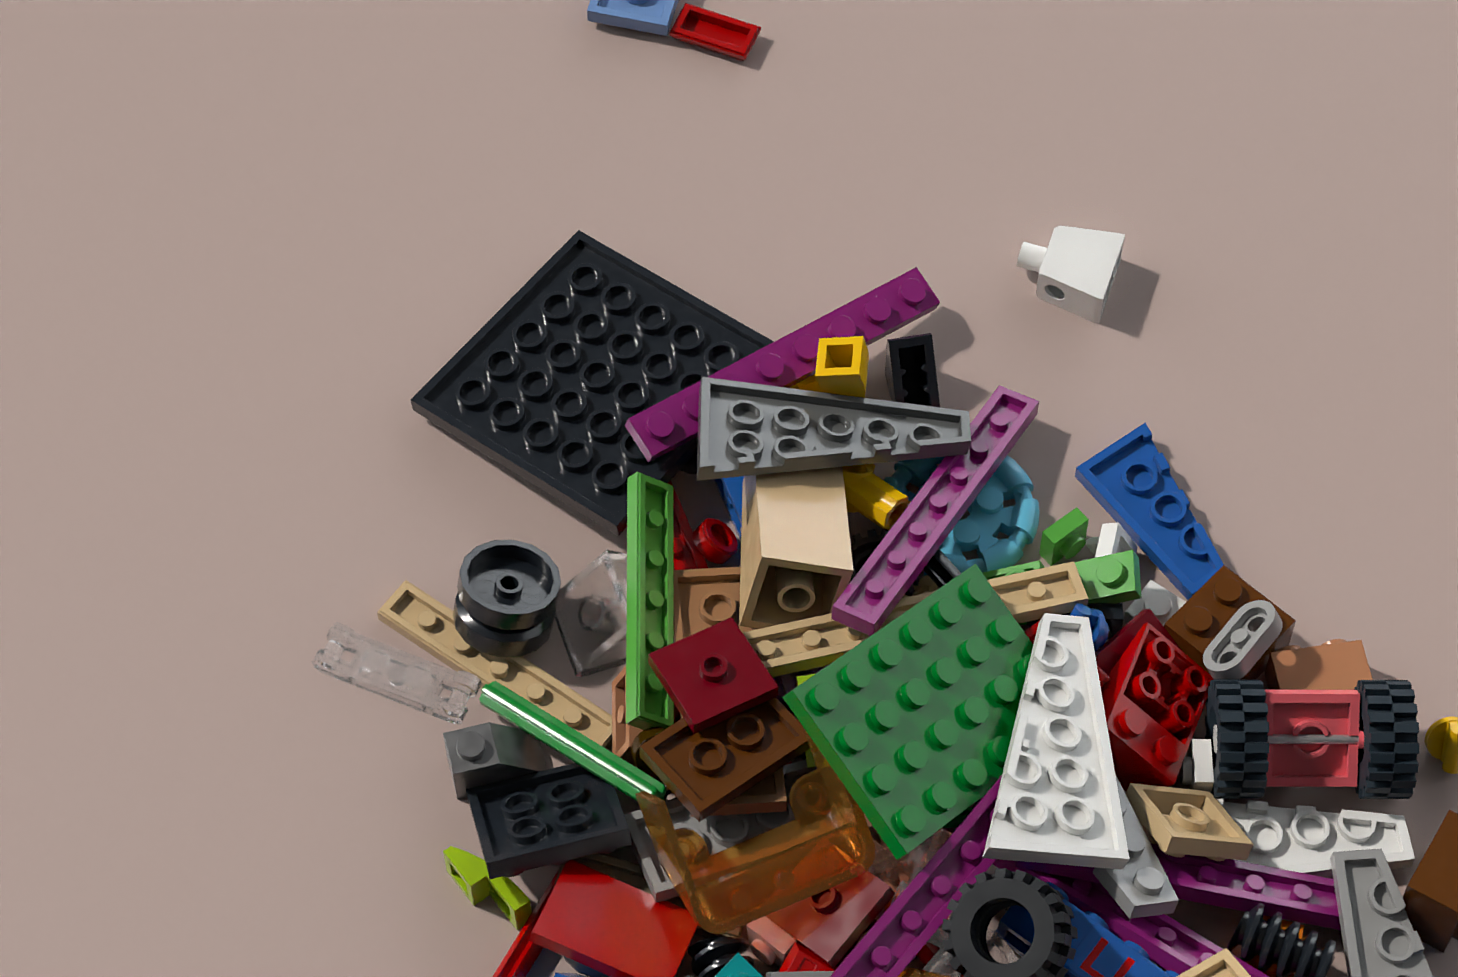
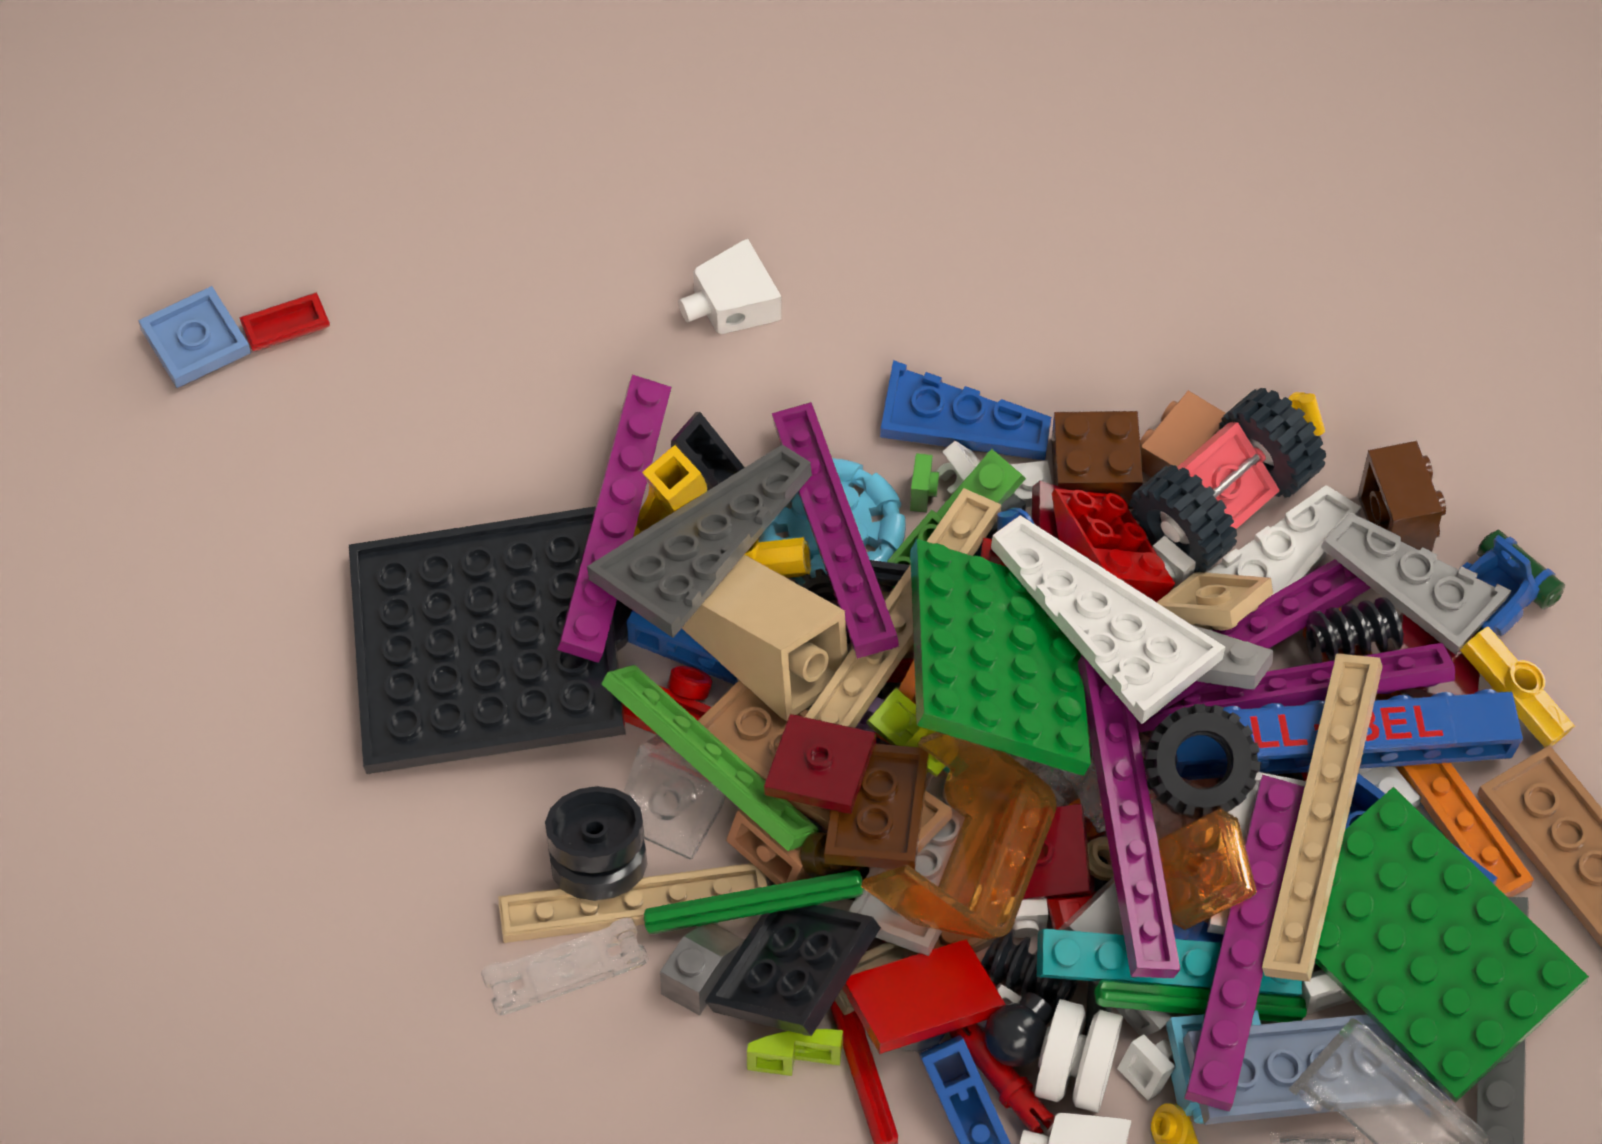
camera: 45 degrees left, 0 degrees up
light grey plate [1203,600,1282,680] -> none

